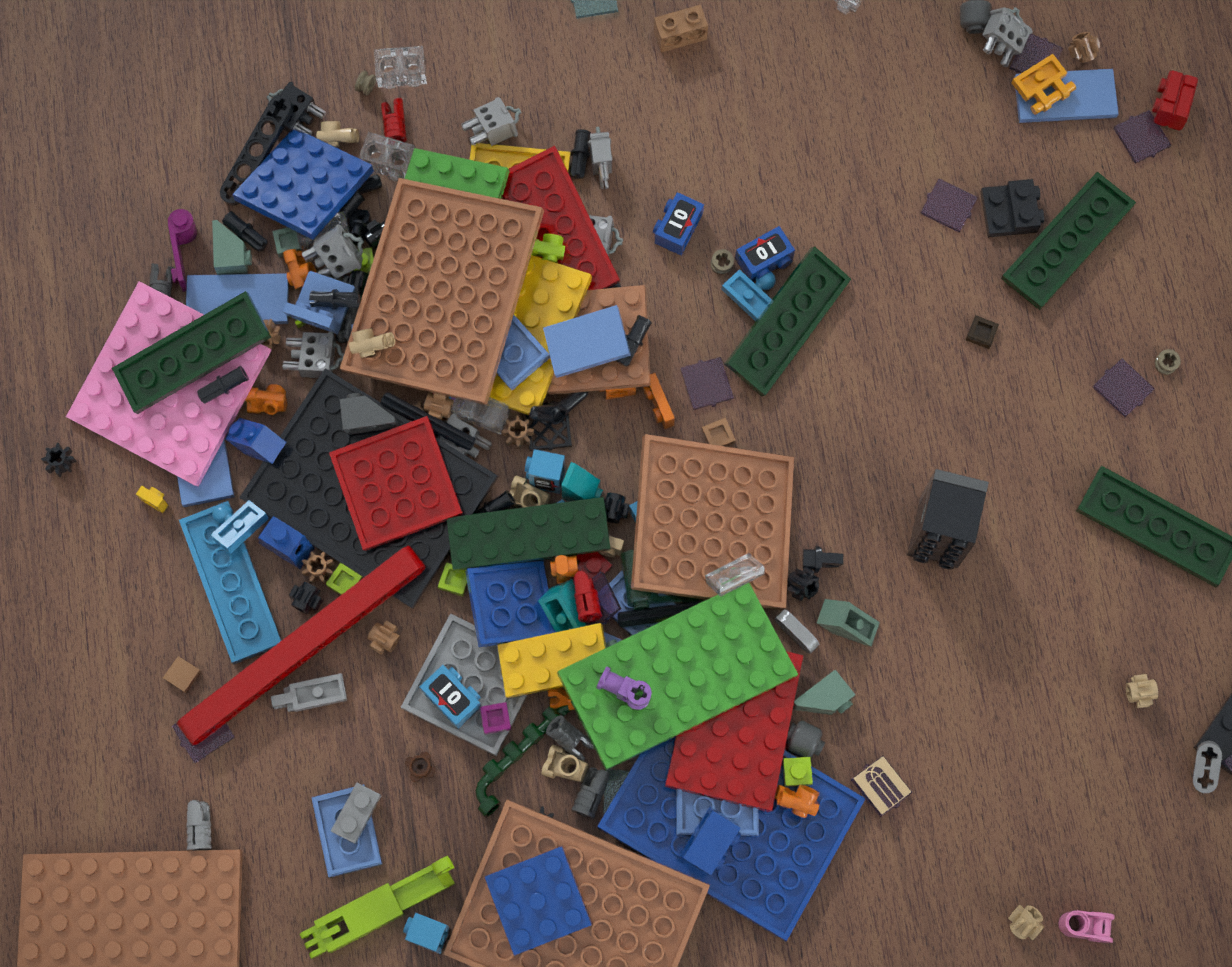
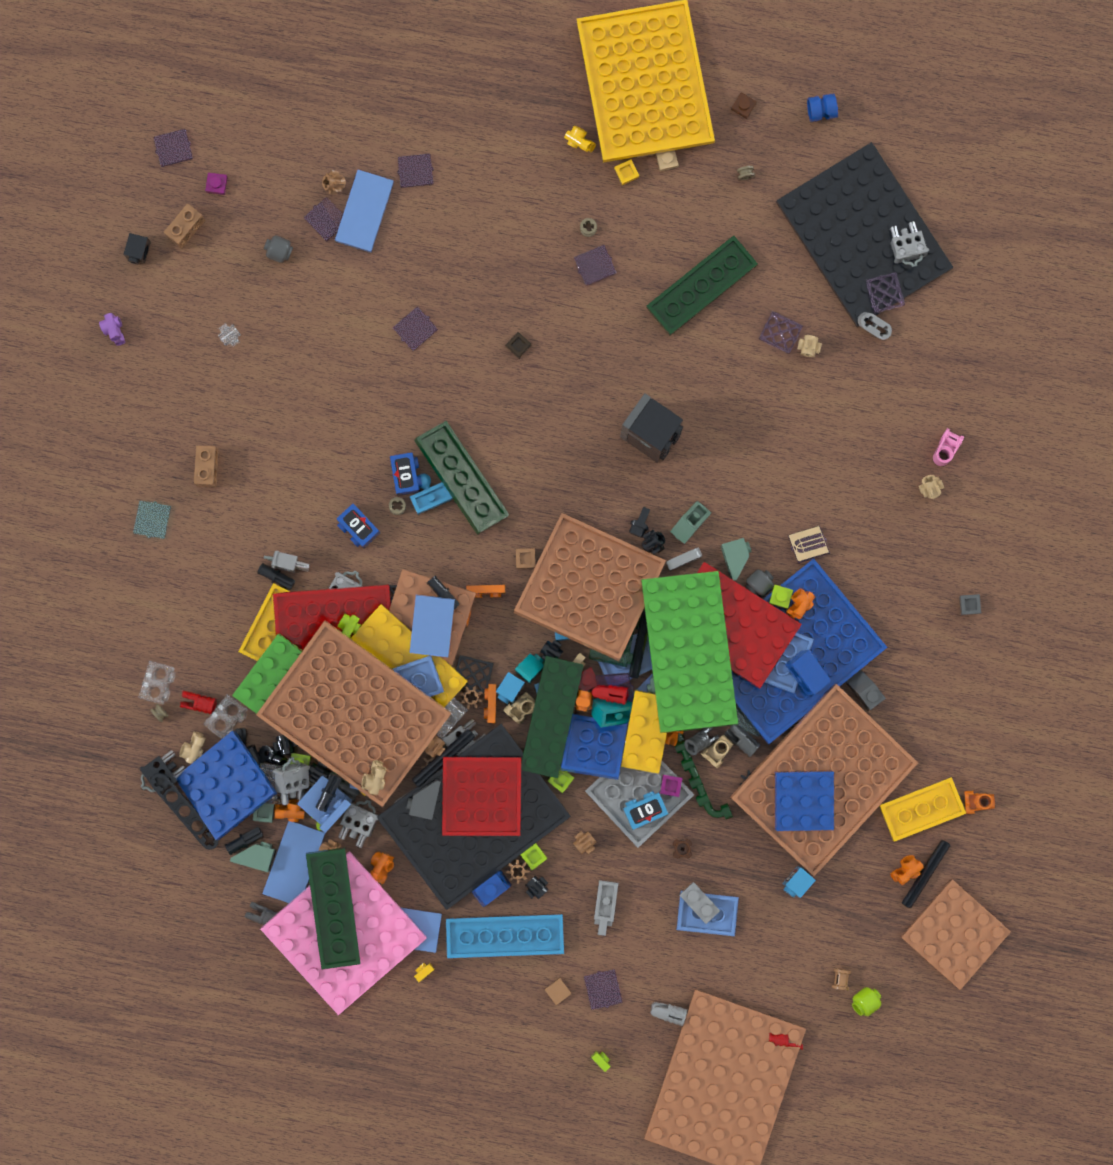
camera: 70 degrees left, 10 degrees up
black gear [41,443,77,477] -> none
magenta door [168,209,197,292] -> none
red beam [176,546,426,746] -> none
black axle [197,366,249,404] -> none
dark azure plate [211,500,269,554] -> none
blue brick [225,418,286,464] -> none
lime hinge [300,856,455,959] -> none
light grey piece [461,97,522,146] -> none
black axle [475,490,516,514] -> none
black piece [529,392,588,425] -> none
medium lavender connector [596,666,652,710] -> none
clear purple piece [680,357,734,410] -> none
clear plate [705,553,765,596] -> none
black plate [980,179,1044,237] -> none
light grey piece [982,7,1033,67] -> none
dark green plate [1001,172,1136,310] -> none
light orange plate [1011,54,1076,115] -> none
red brick [1151,70,1198,131] -> none
none -> orange plate [484,684,497,724]
none -> lime plate [591,1050,611,1072]
none -> clear purple window [759,311,803,354]
none -> dark grey slope [846,670,886,711]

